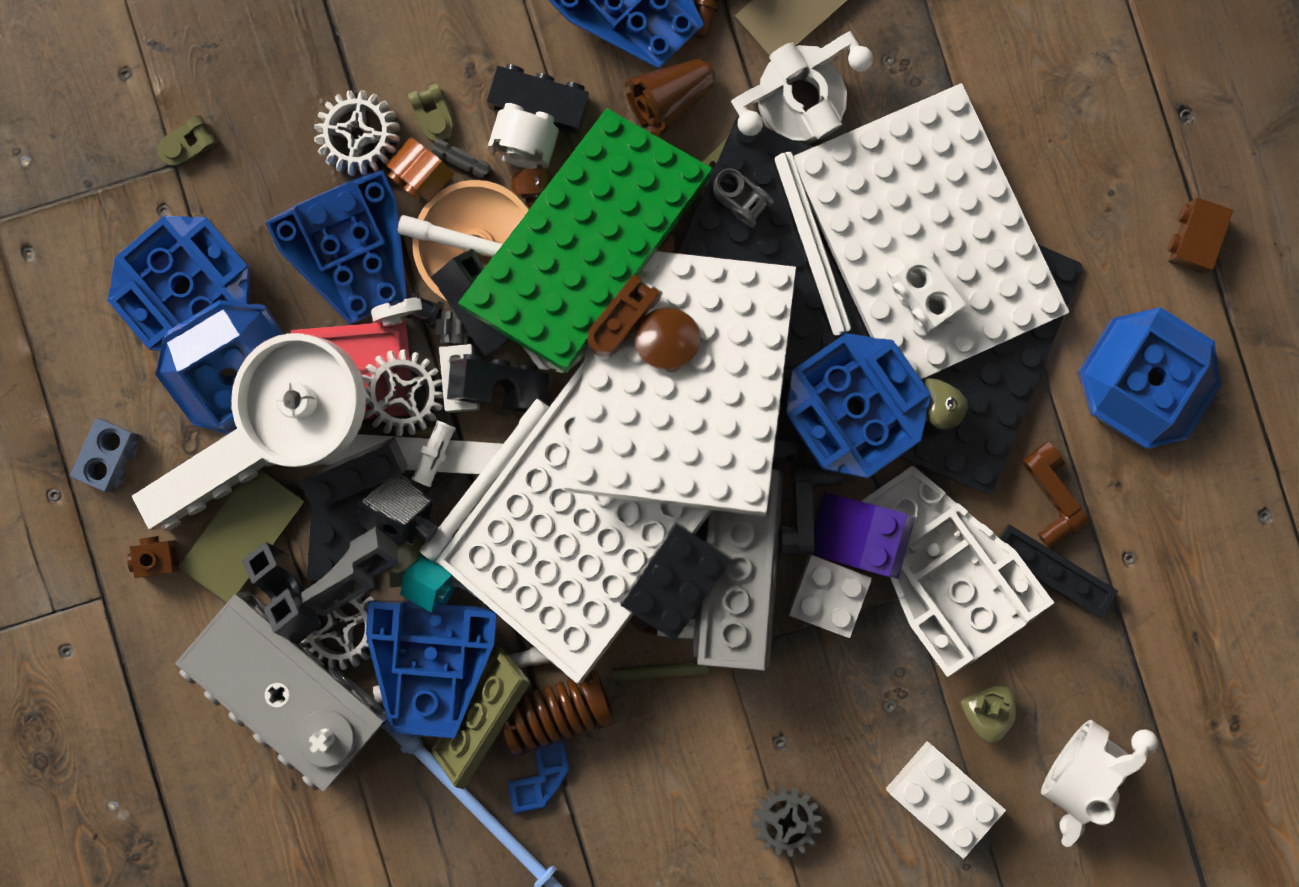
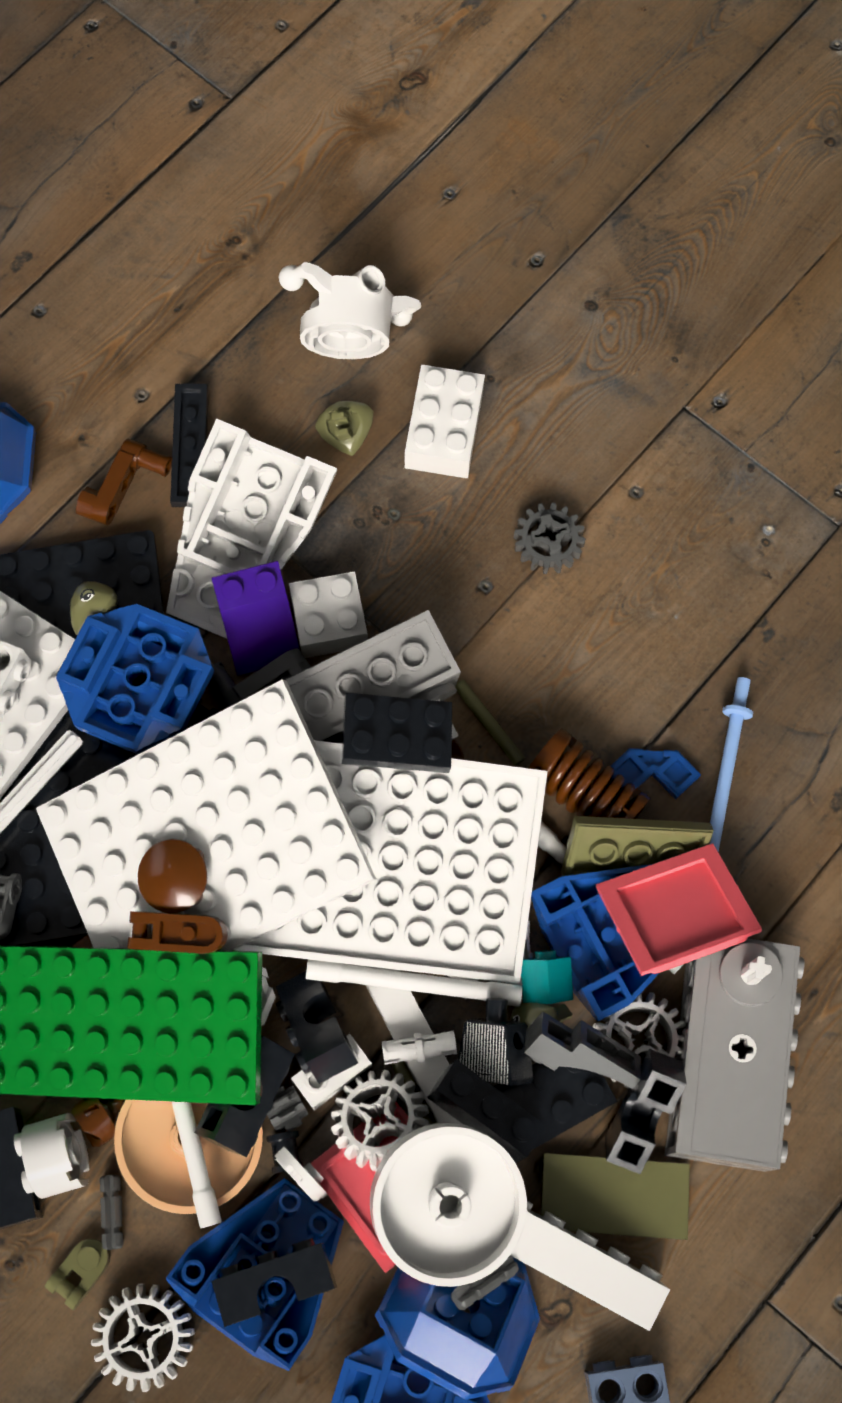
camera: 125 degrees left, 15 degrees down
reddish brown brick [127,536,180,578] -> none
dark orange brick [386,137,454,202] -> none
none -> black arch [211,1238,337,1327]
none -> dark grey axle [451,1255,519,1310]
none -> coral piece [596,843,762,976]

